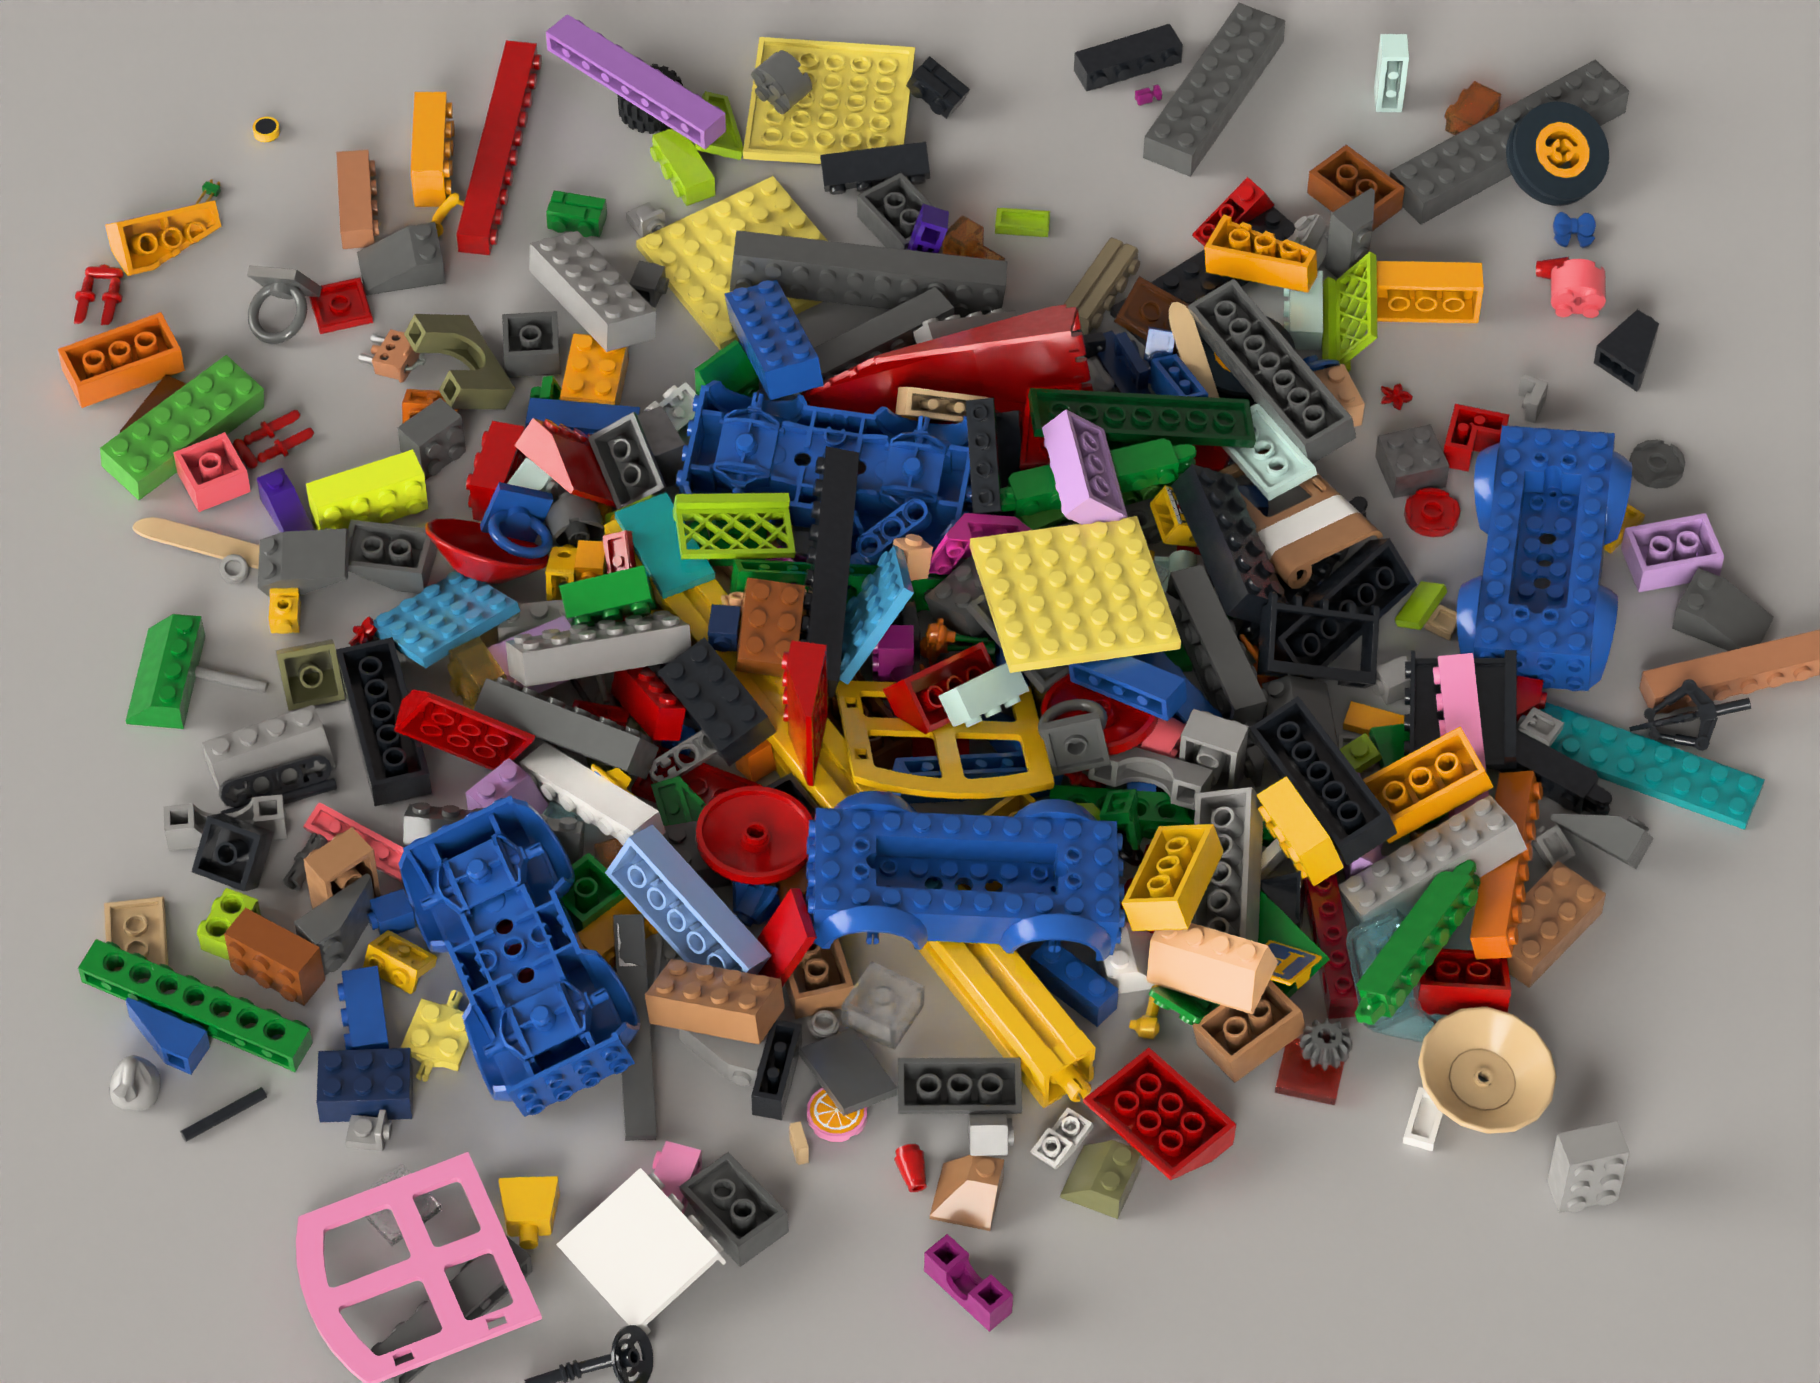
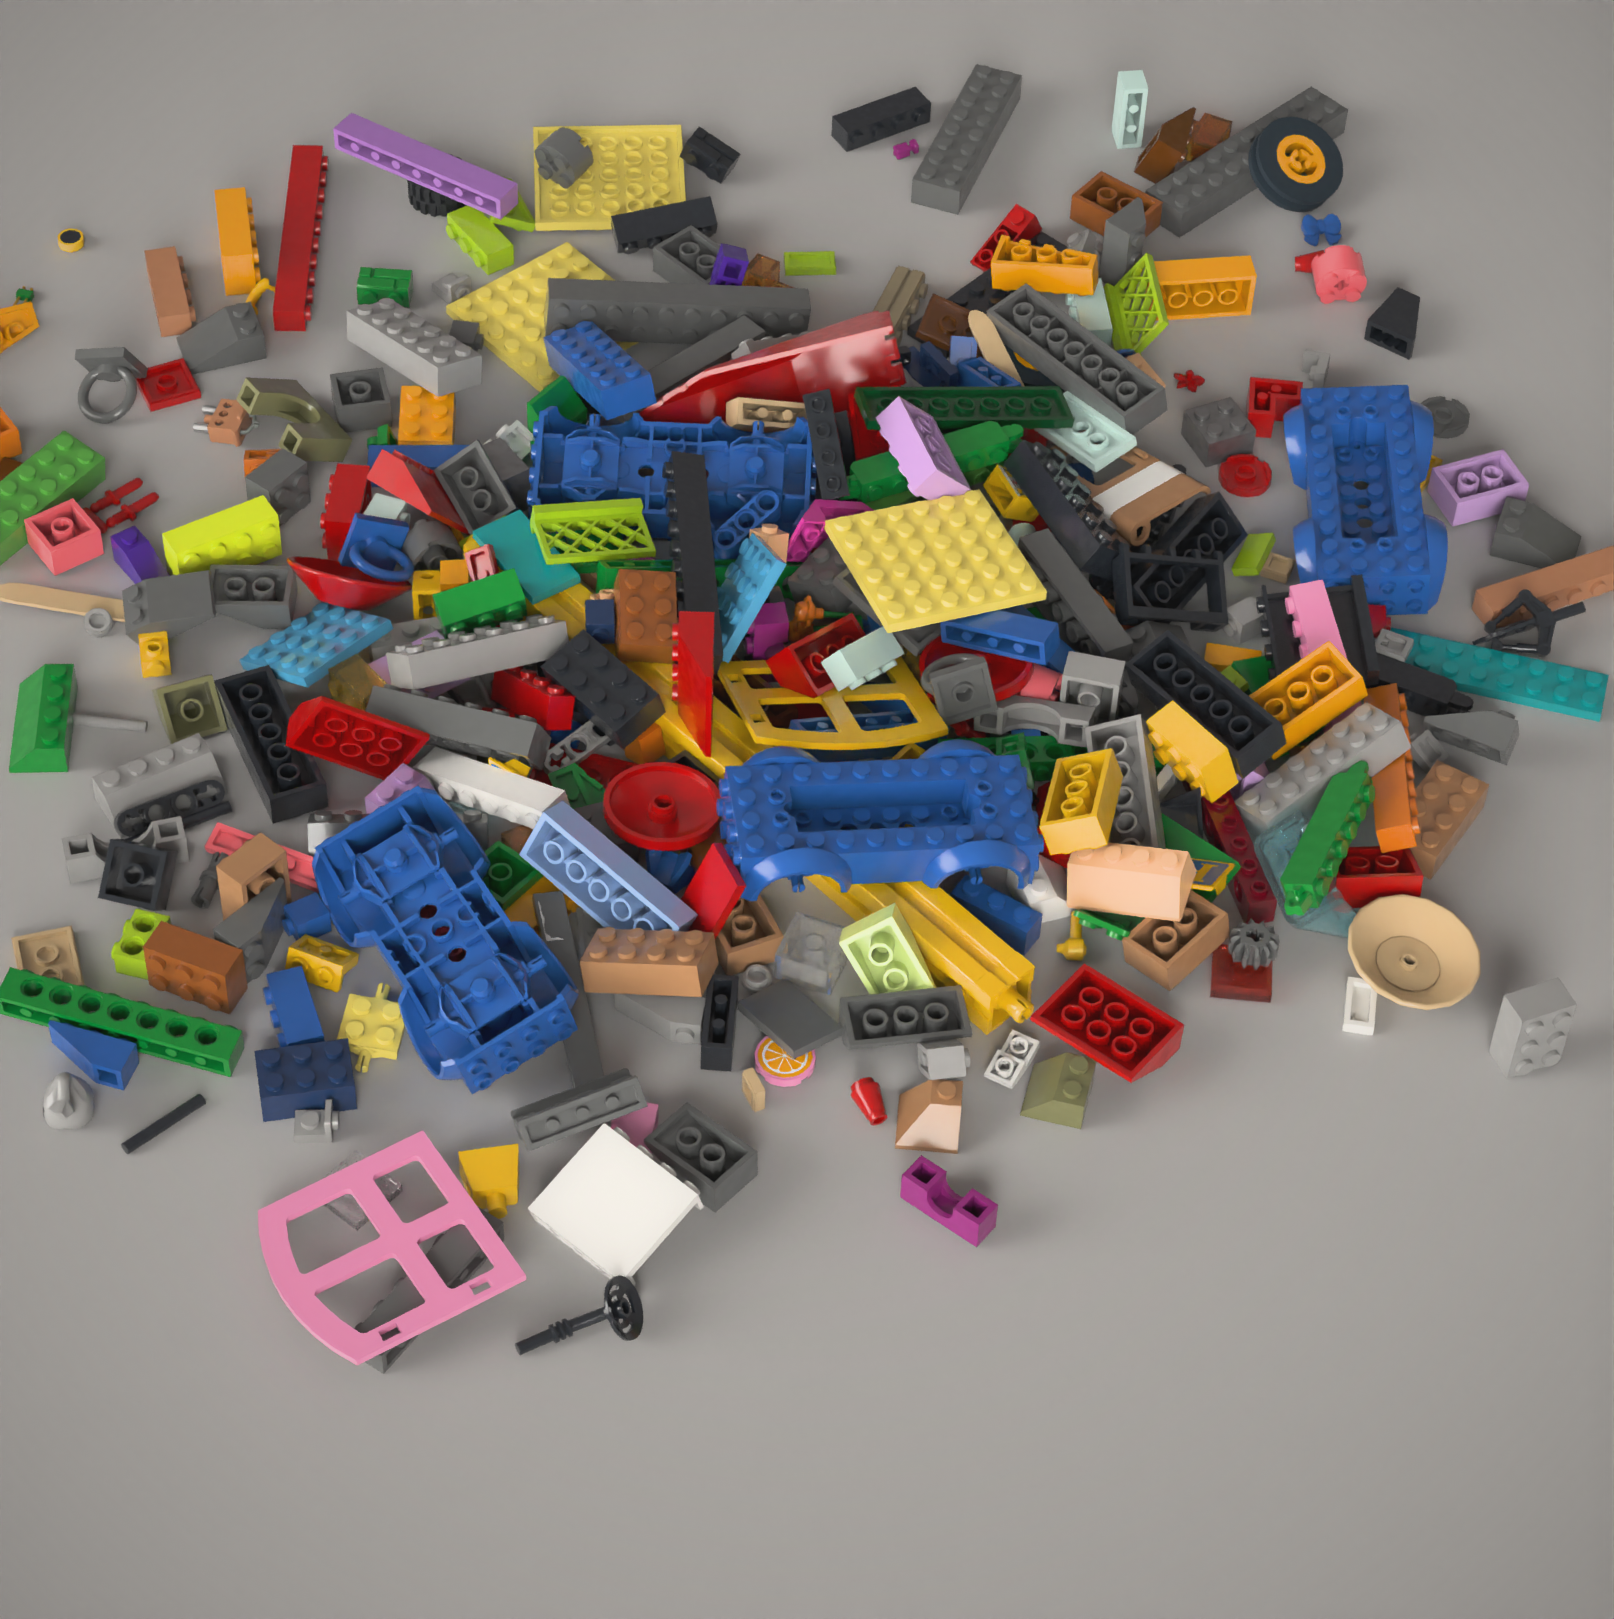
camera: 10 degrees left, 5 degrees down
red plant [348,616,377,646] -> none
none -> dark grey fence [510,1068,648,1152]
none -> yellowish green slope [839,903,936,994]
none -> reddish brown slope [1134,107,1196,184]

